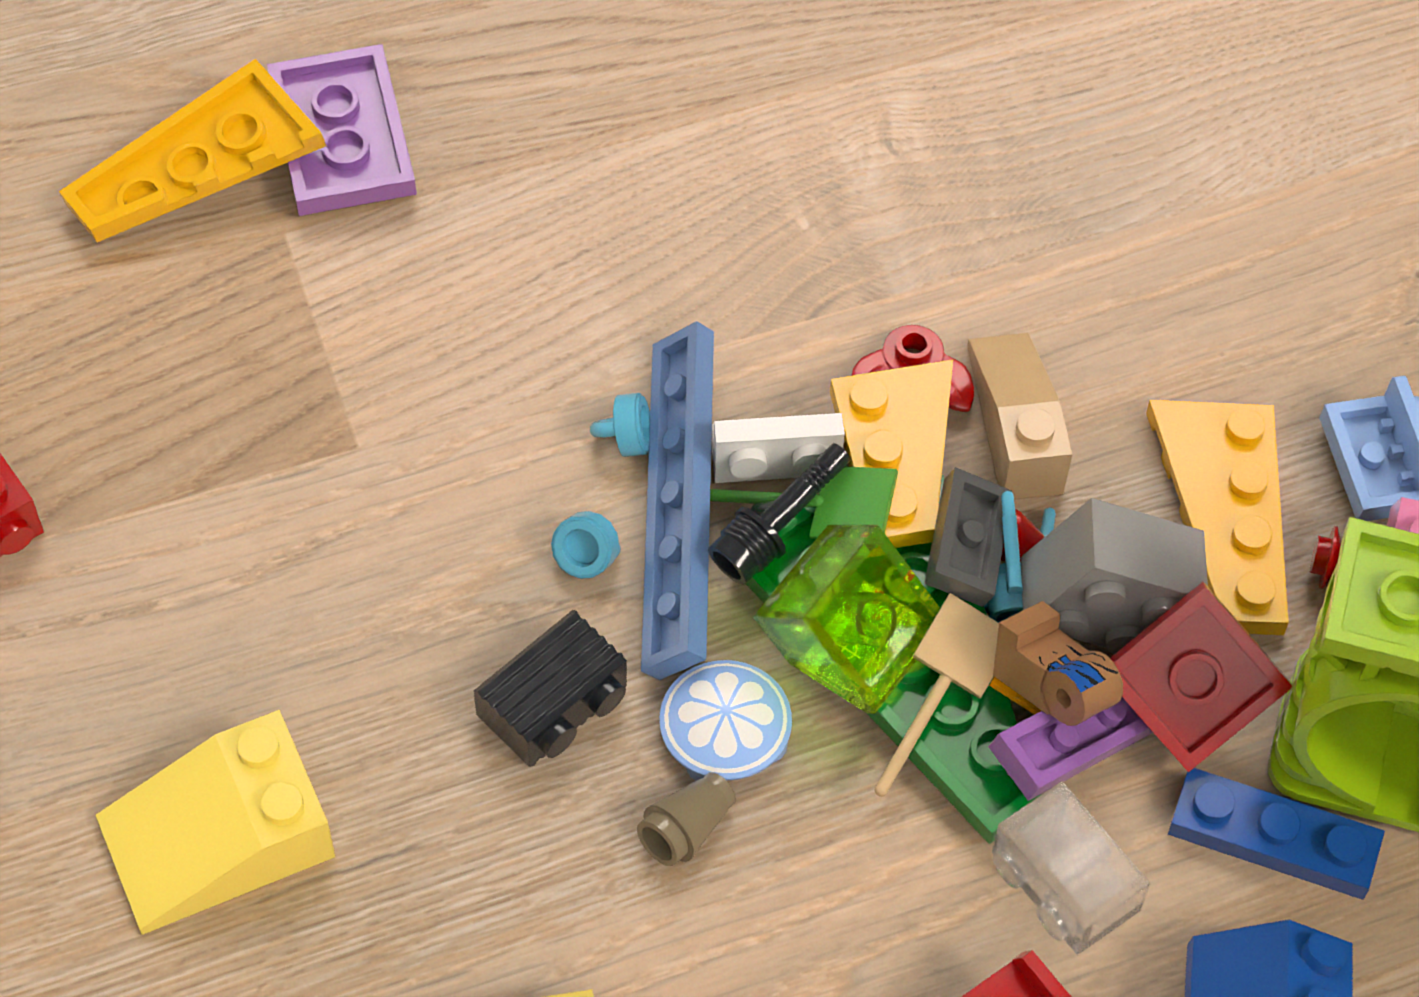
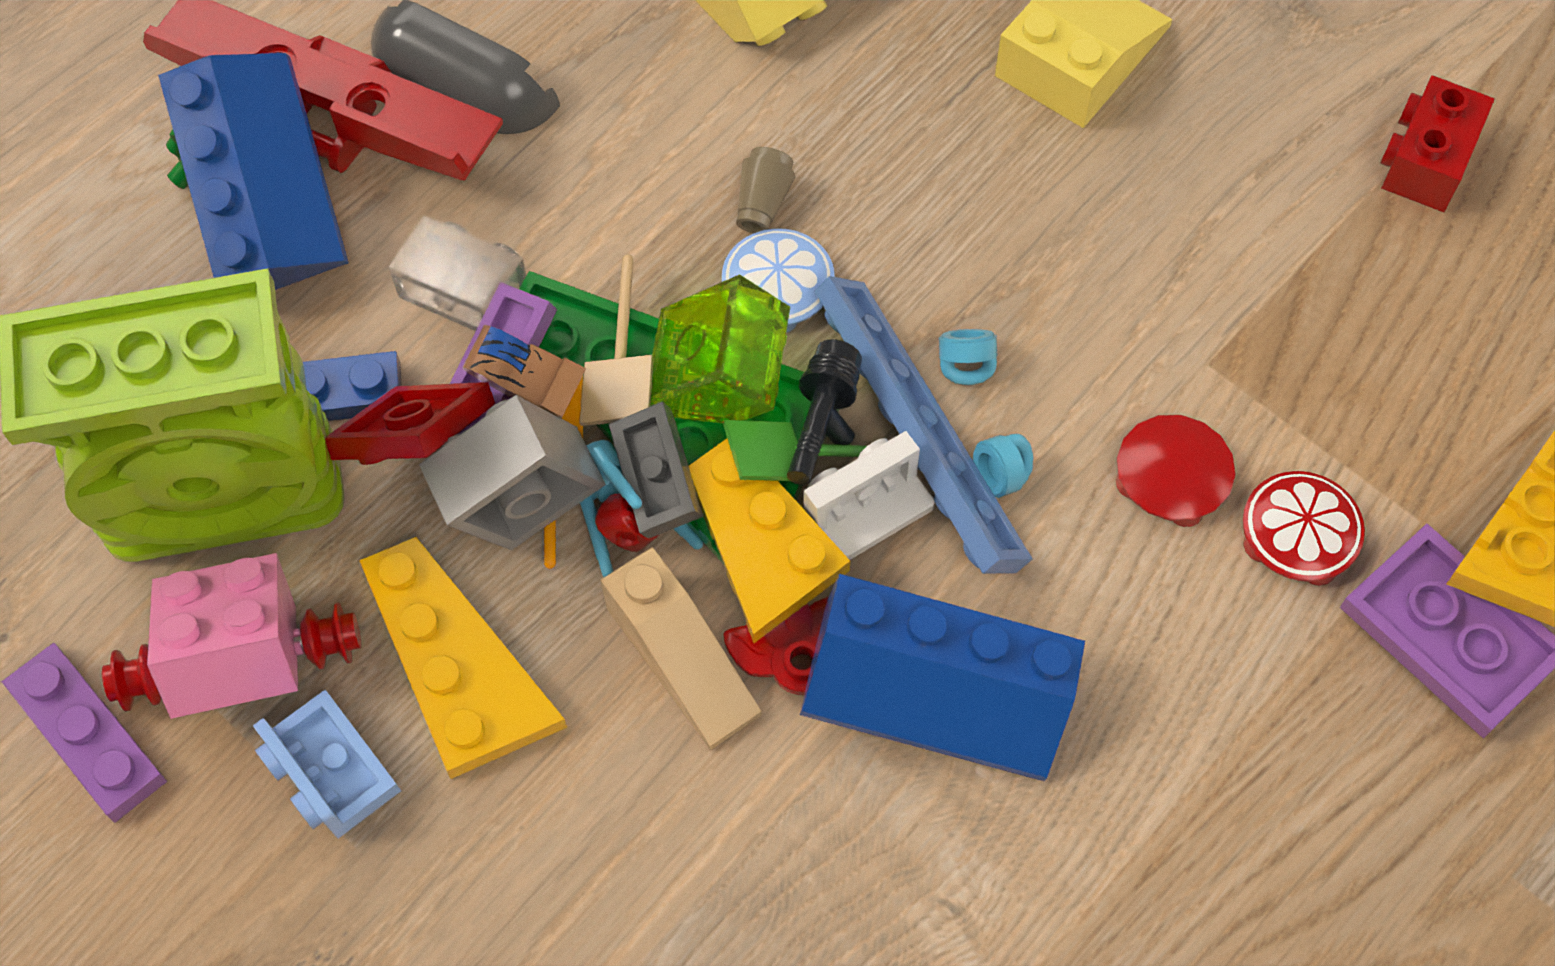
camera: 155 degrees right, 5 degrees up
black brick [474,610,627,767] -> none
none -> blue slope [800,574,1085,781]
none -> red dish [1116,415,1236,527]
none -> dish [1243,471,1365,586]

